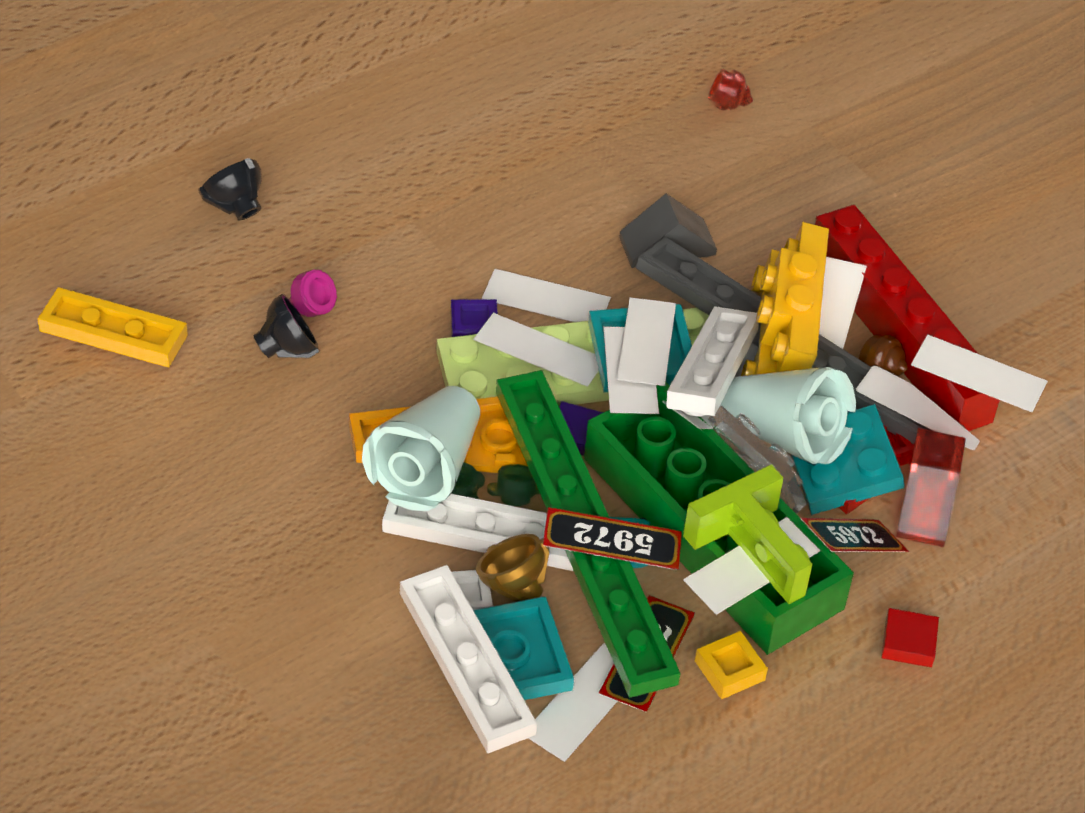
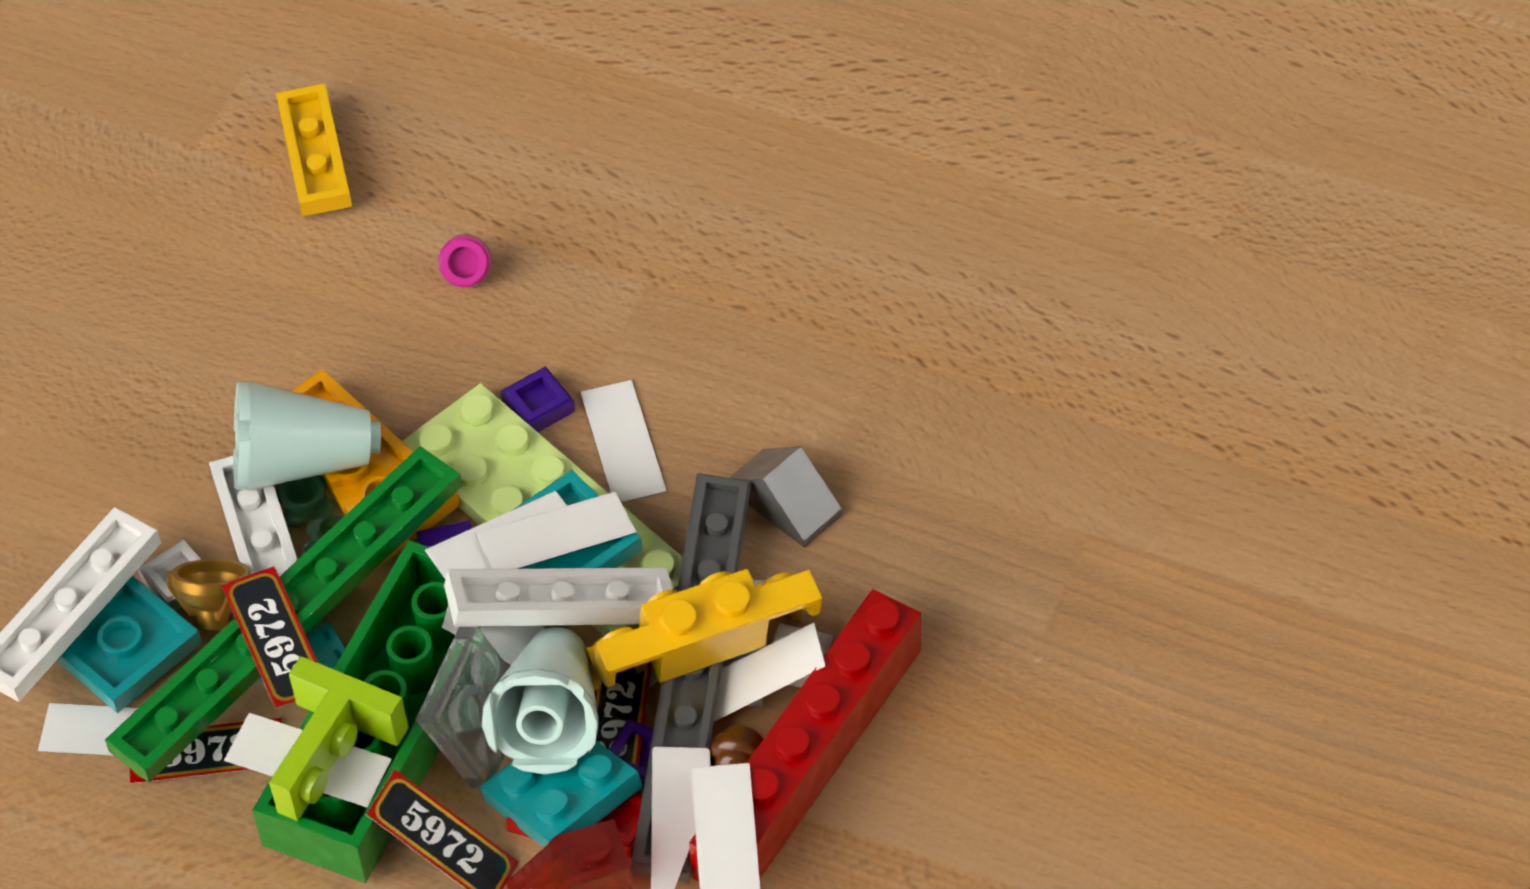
camera: 65 degrees right, 5 degrees up
black piece [198,158,262,221] -> none
black piece [253,294,320,358] -> none
white sticker [473,313,599,387] -> none
yellow plate [695,631,768,700] -> none
clear red plate [708,69,753,110] -> none

